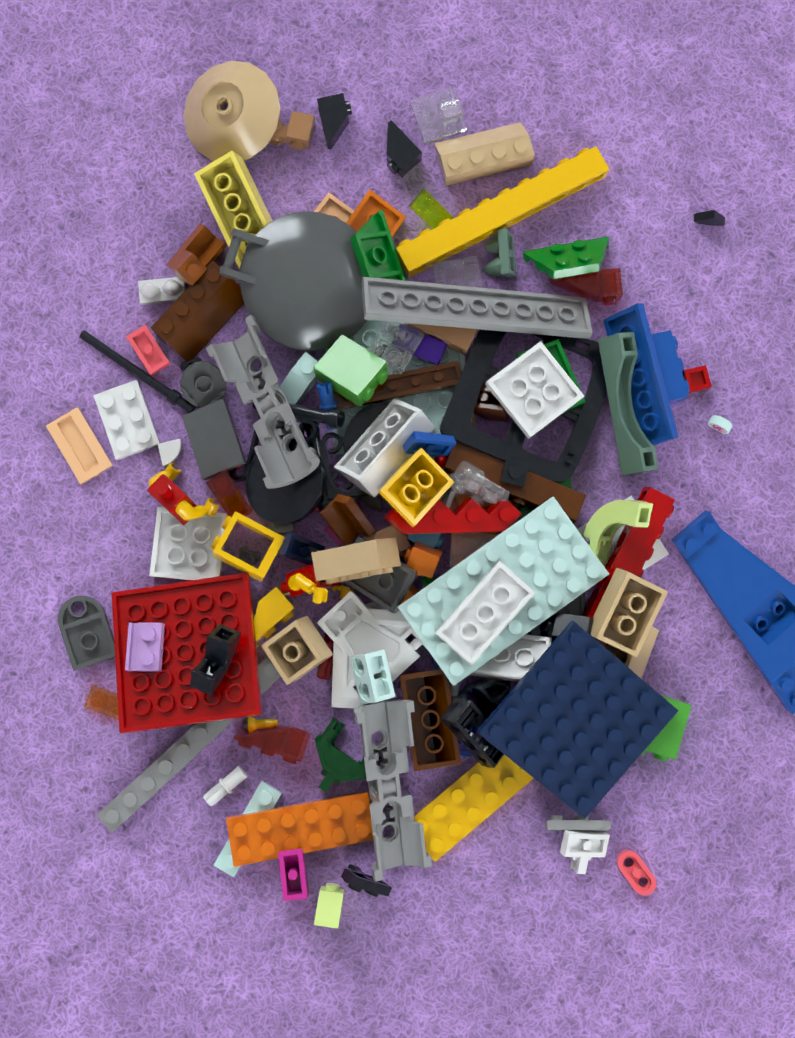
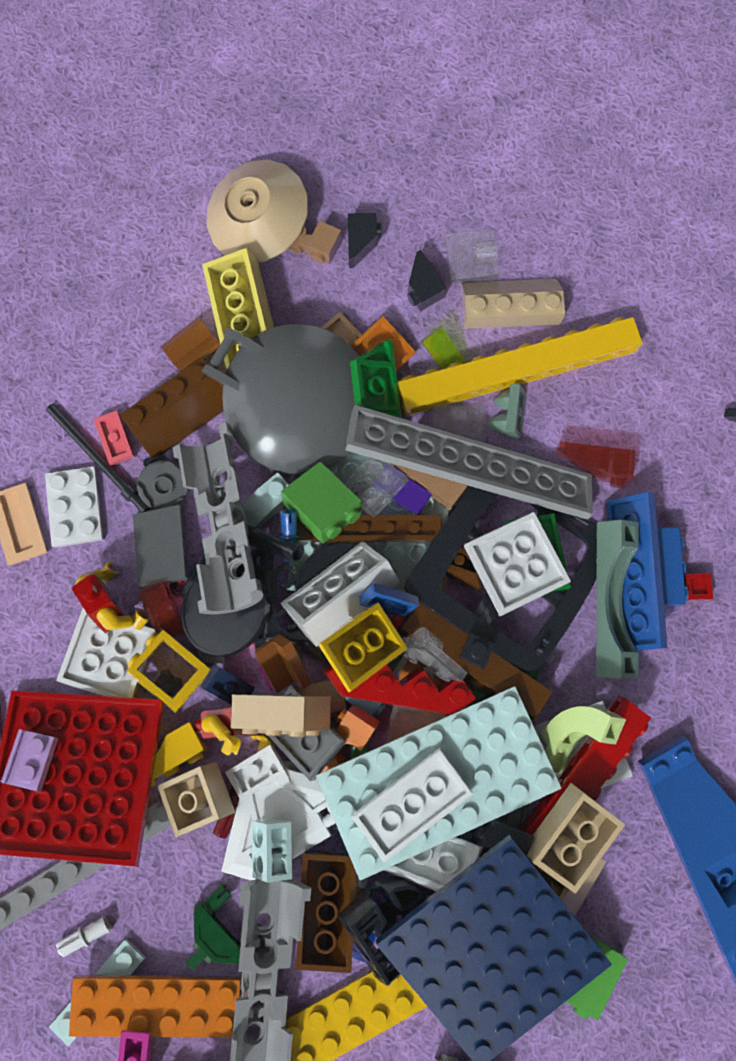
camera: 15 degrees right, 5 degrees down
white tile [138,277,185,305] -> none
white tile [158,439,182,467] -> none
dark orange brick [166,248,207,286] -> none
black brick [190,624,241,695] -> none
clear red slope [234,726,312,764] -> none
yellow piece [241,716,278,733] -> none
green wing [523,236,609,279] -> none
light aqua tile [708,415,733,434] -> none

